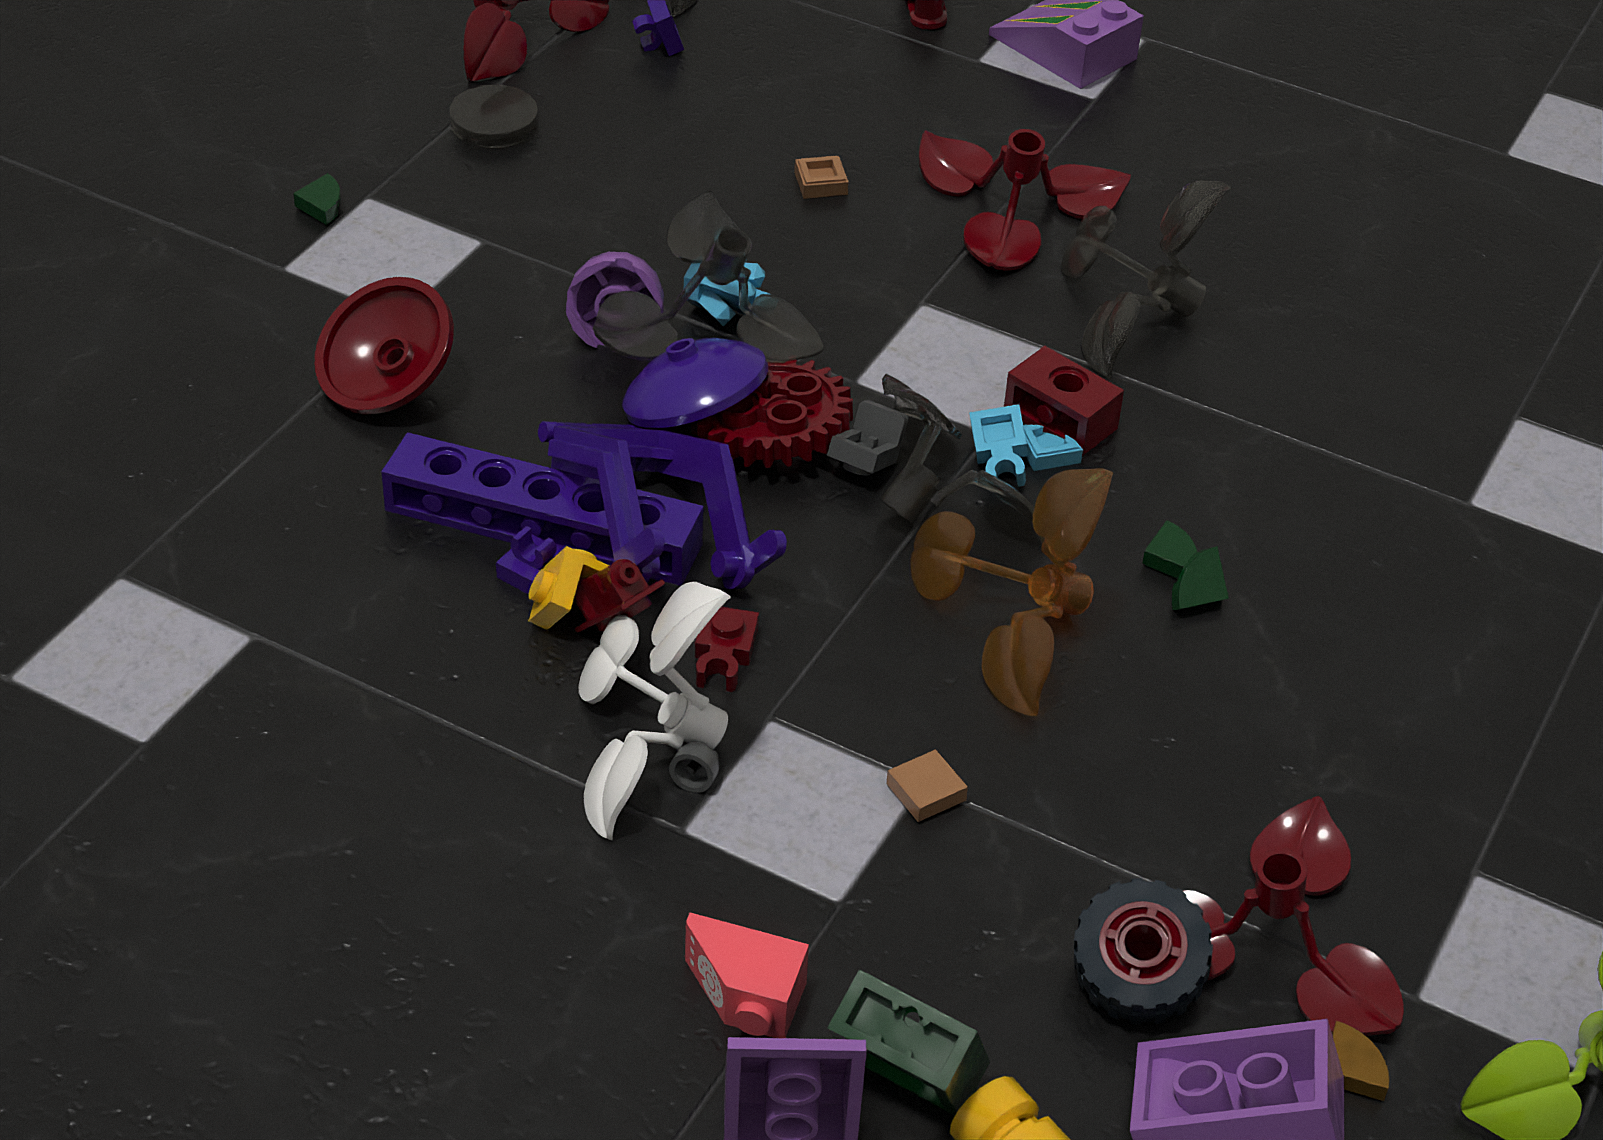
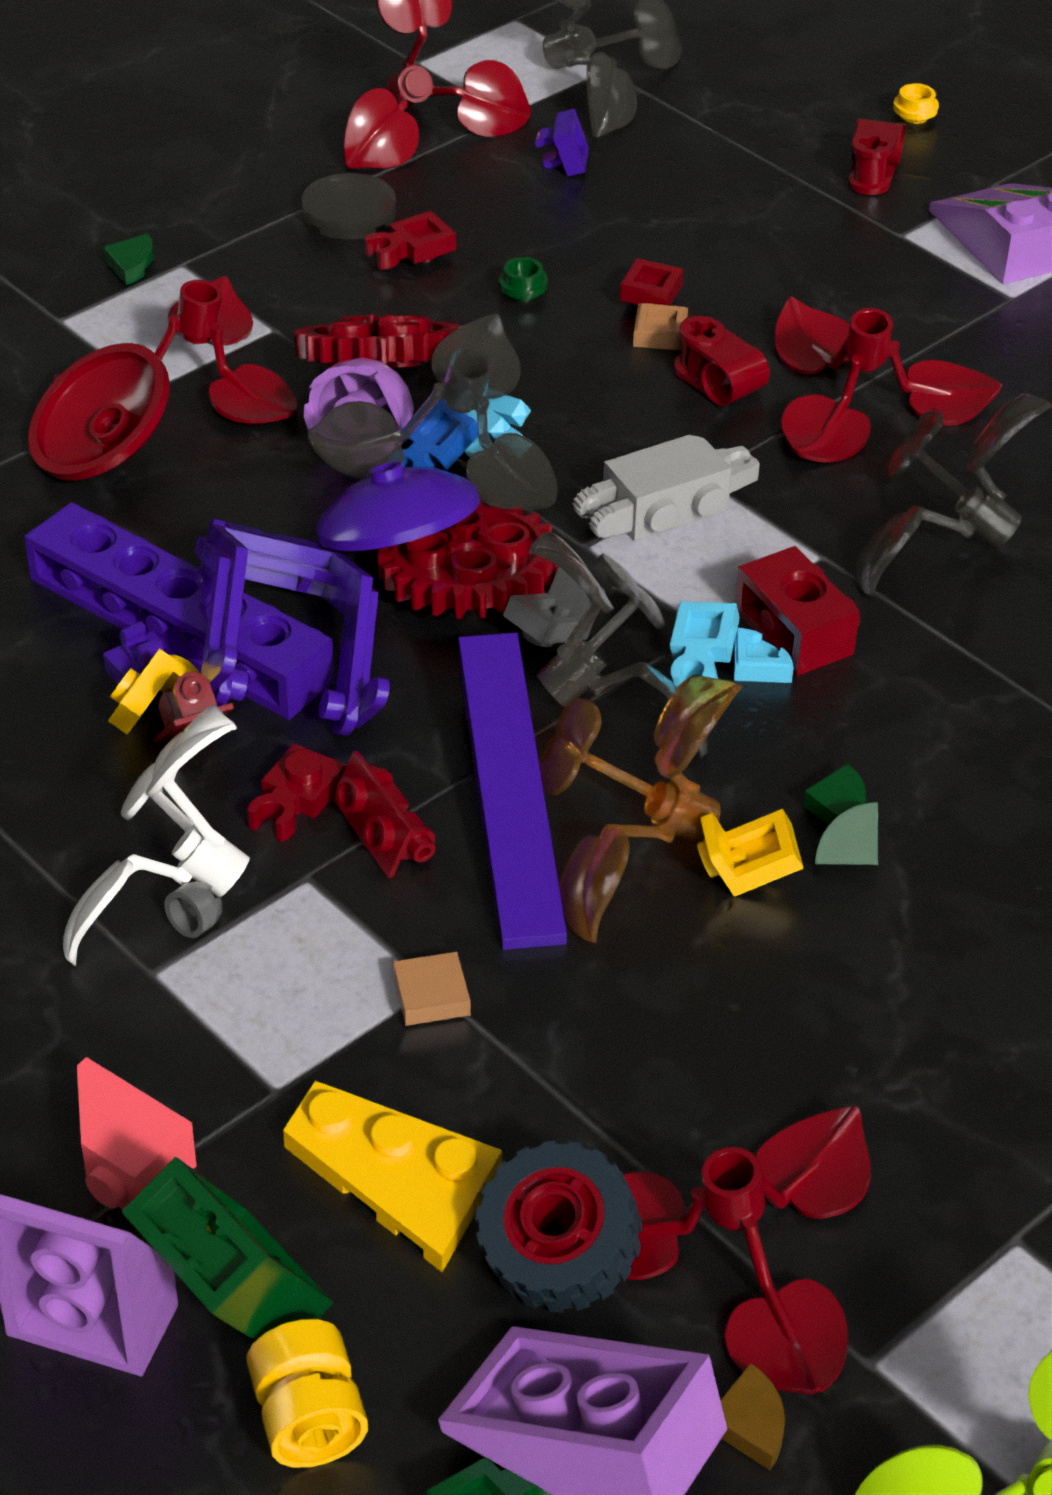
camera: 20 degrees right, 0 degrees up
none -> dark red plant [54,276,298,424]
none -> yellow wing [283,1081,502,1272]
none -> dark red gear [294,314,463,367]
none -> dark red hinge [333,751,436,878]
none -> dark red plate [364,211,456,270]
none -> blue plate [388,396,483,470]
none -> dark purple slope [459,633,567,950]
none -> dark green plate [499,257,548,301]
none -> light grey hinge [572,435,760,541]
none -> dark red plate [620,258,684,305]
none -> dark red piece [673,316,770,406]
none -> yellow bracket [697,809,804,897]

